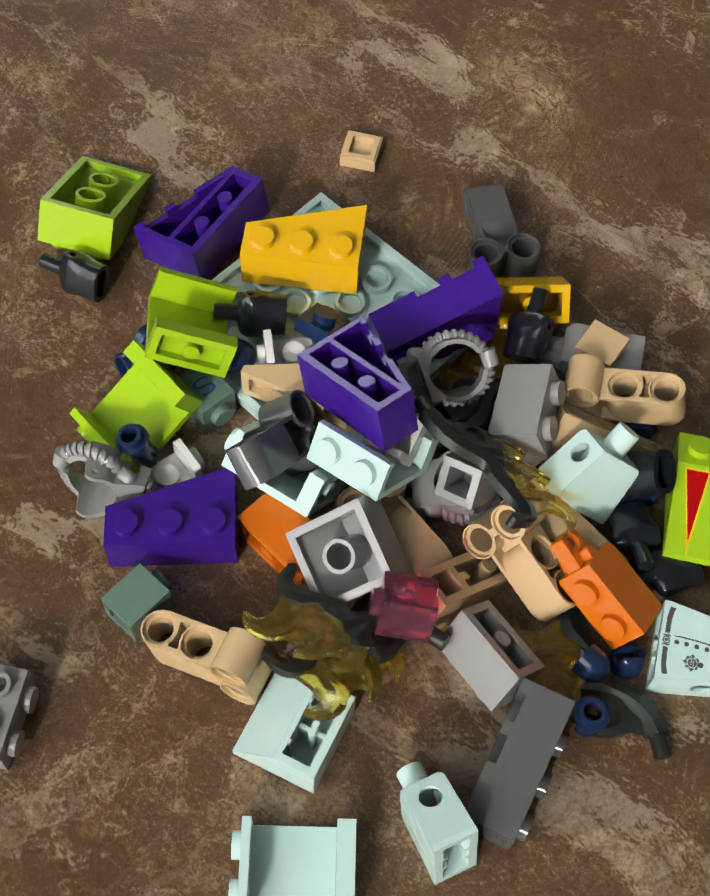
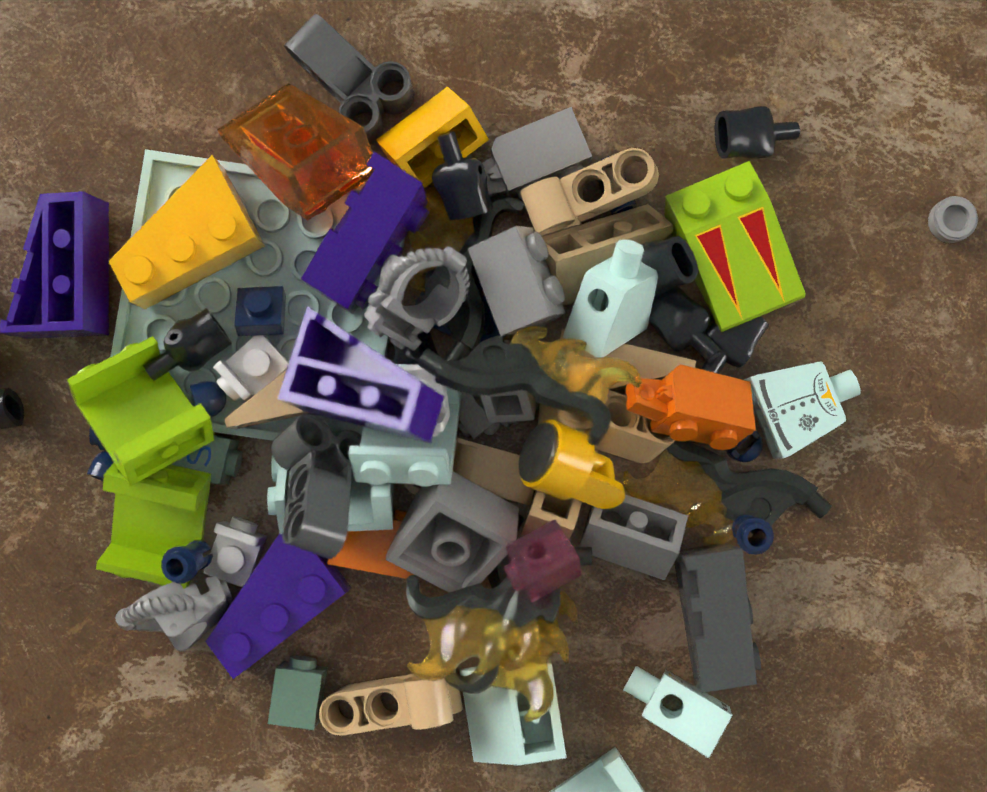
camera: 30 degrees left, 25 degrees up
tan tile [340,130,383,172] -> none
dark blue hinge [571,643,610,683] -> none
tan tile [573,319,630,368] -> none
none -> clear orange slope [217,83,374,221]
none -> yellow piece [519,419,625,509]

